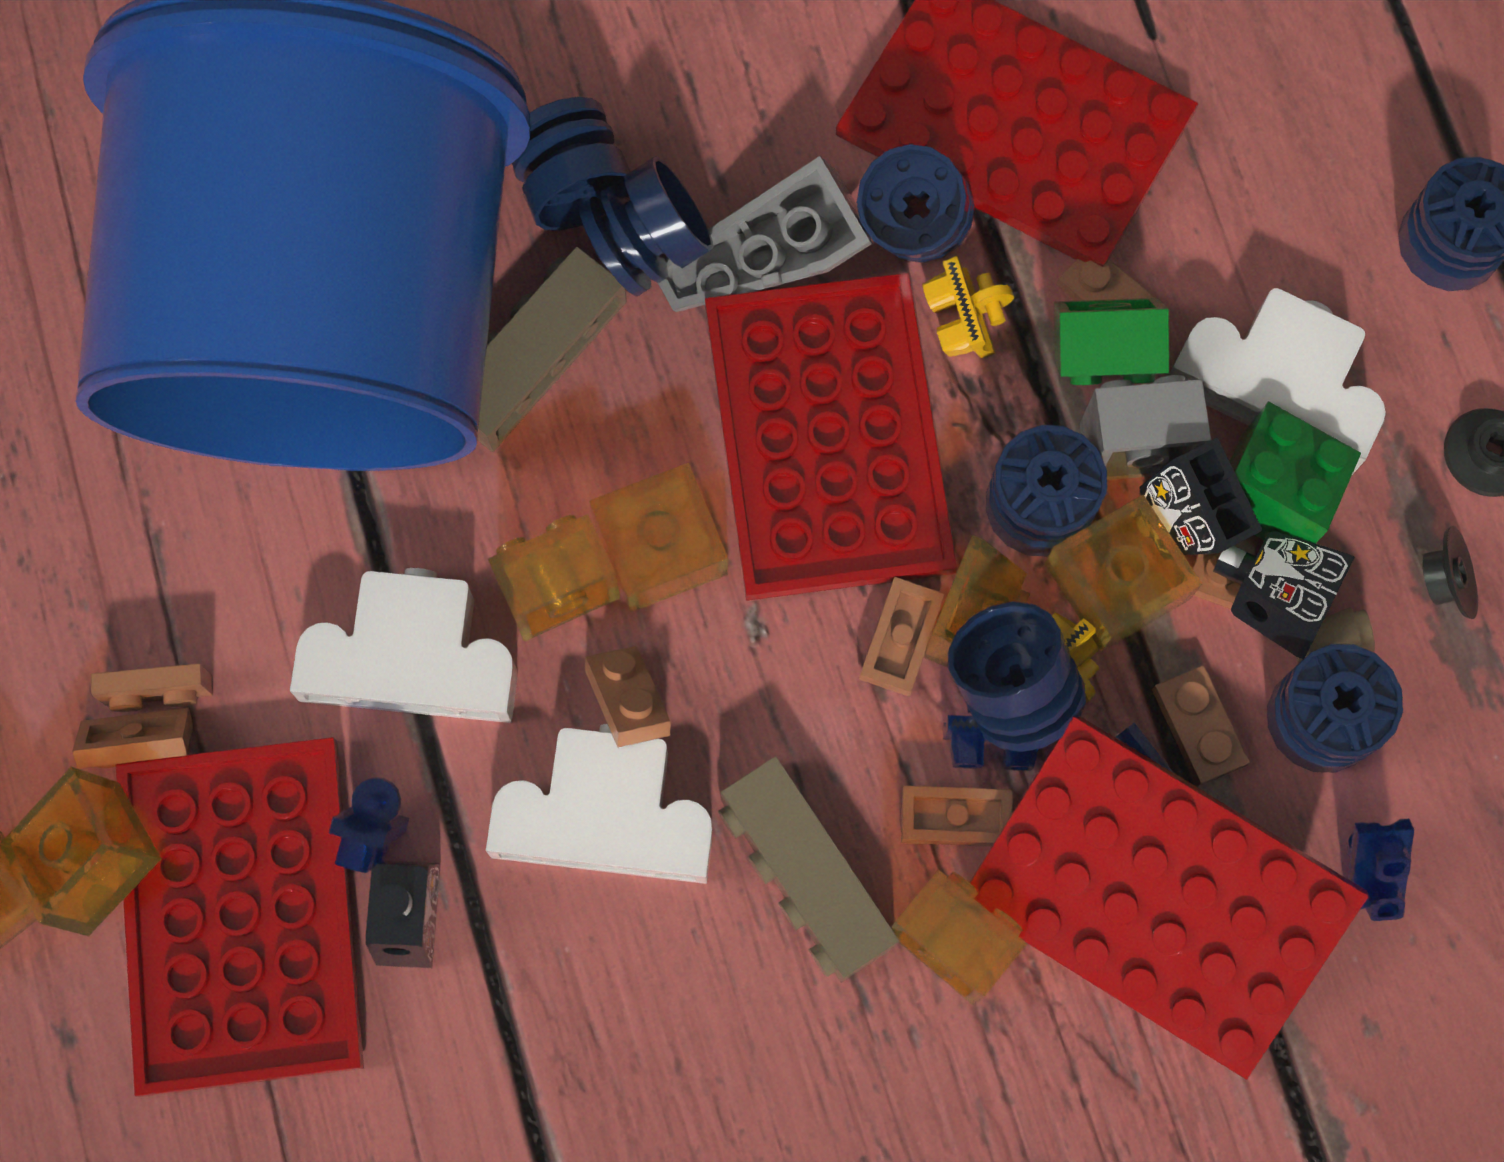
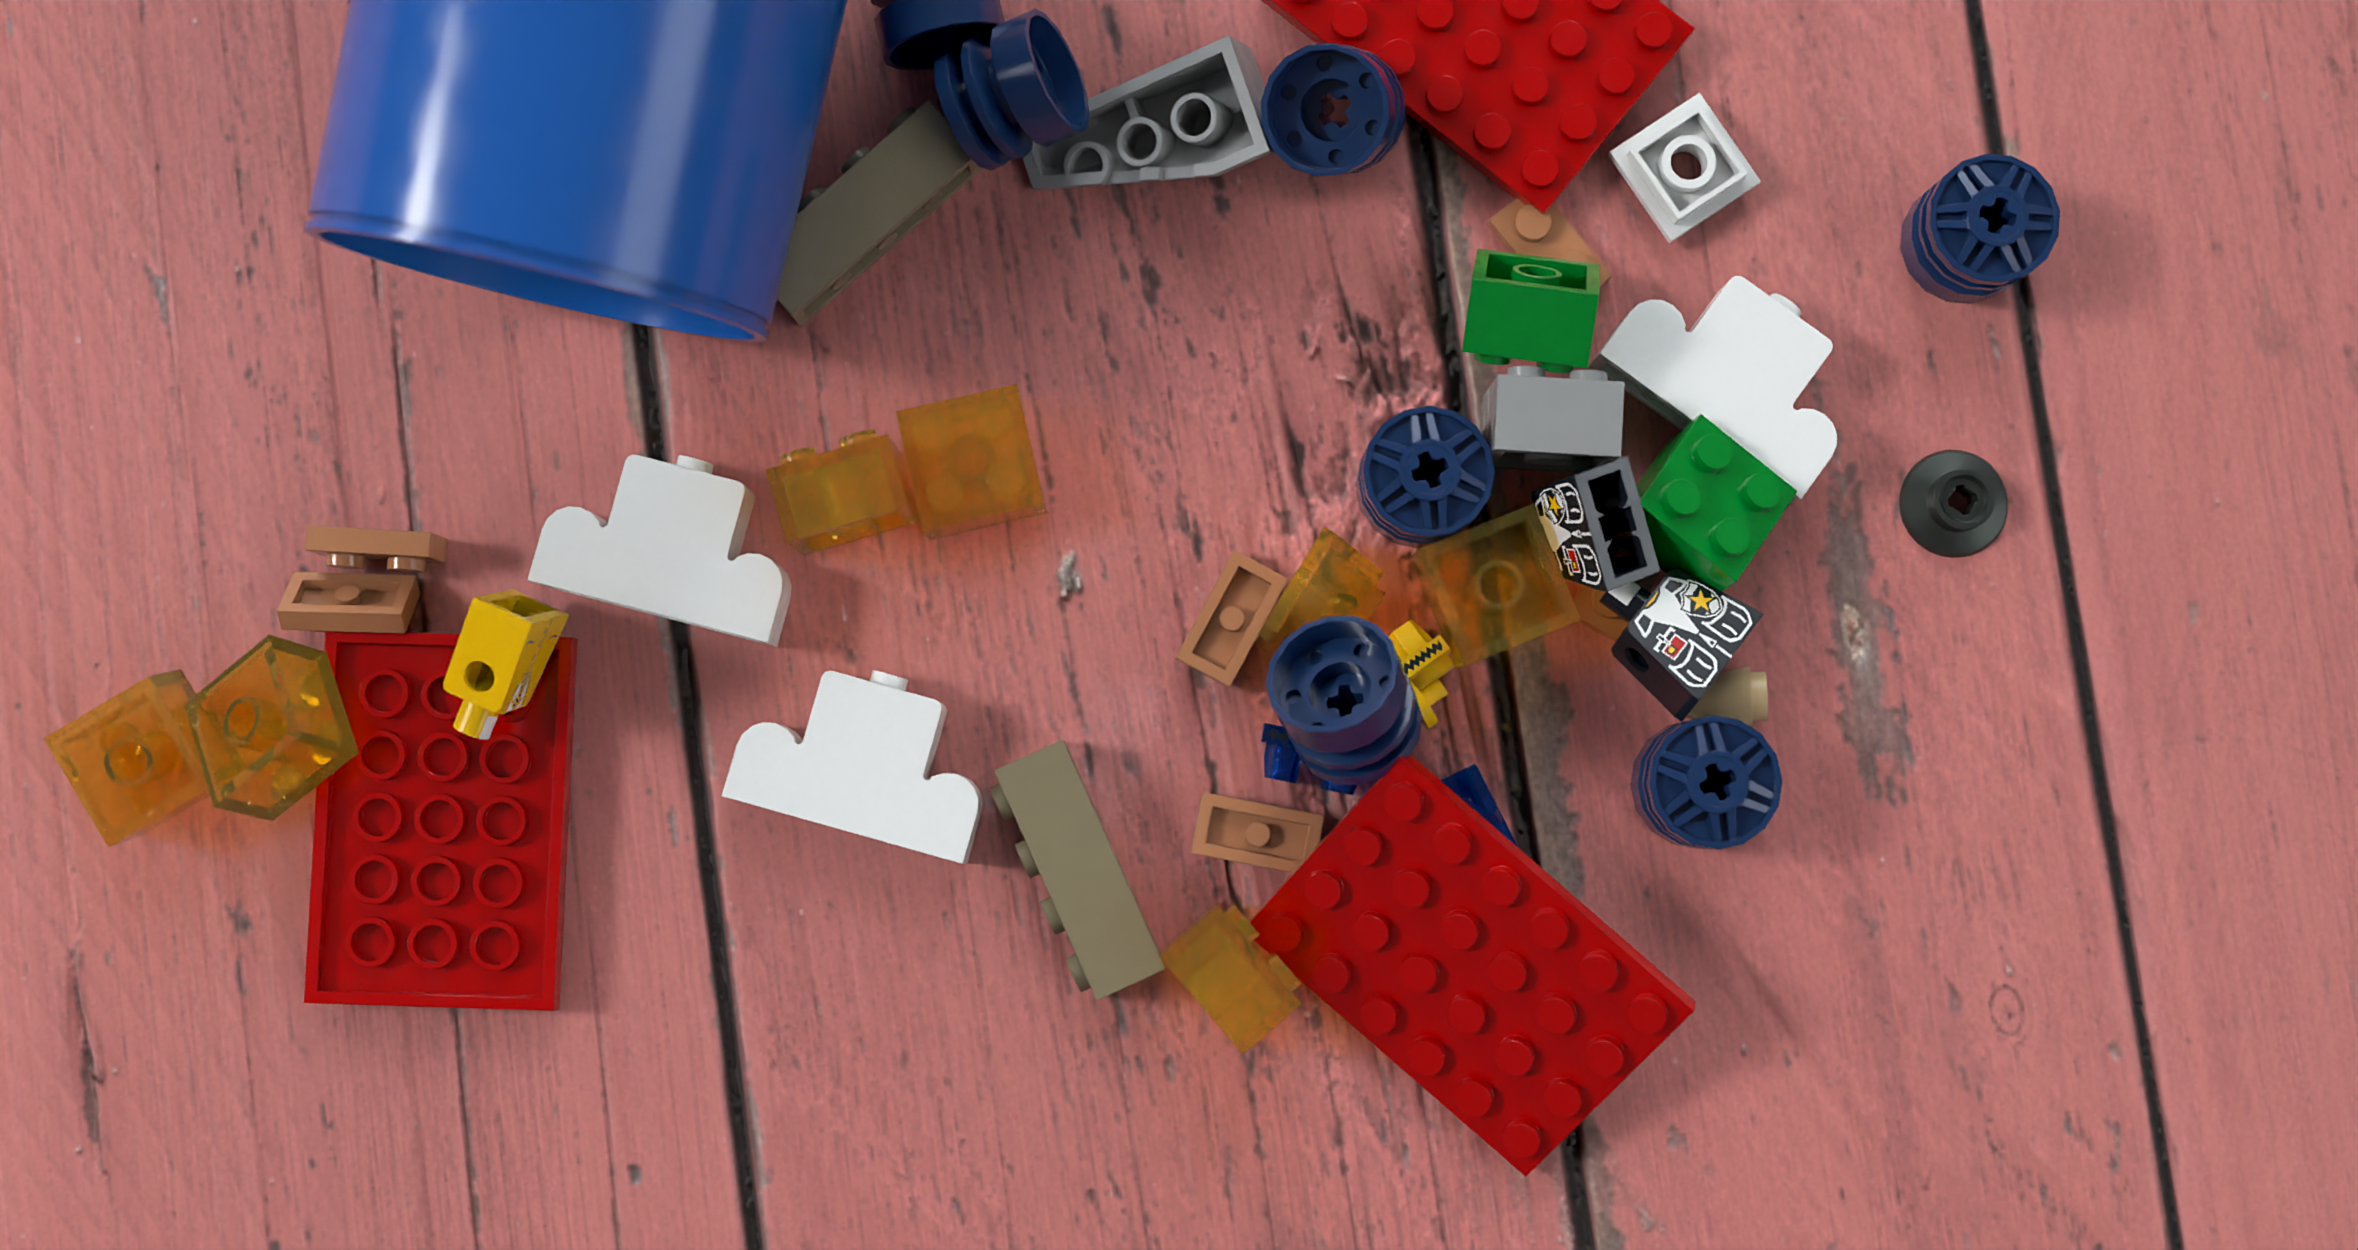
camera: 10 degrees right, 10 degrees up
clear blue hips [329,777,409,873] -> none
black torso [365,861,440,968] -> none
nougat plate [585,646,671,747] -> none
red plate [705,273,957,601] -> none
yellow hips [922,256,1014,359] -> none
nougat plate [1152,665,1250,787] -> none
clear blue hips [1347,819,1414,921] -> none
pearl dark grey piece [1423,526,1478,619] -> none
none -> yellow torso [443,589,569,740]
none -> white piece [1608,93,1761,243]

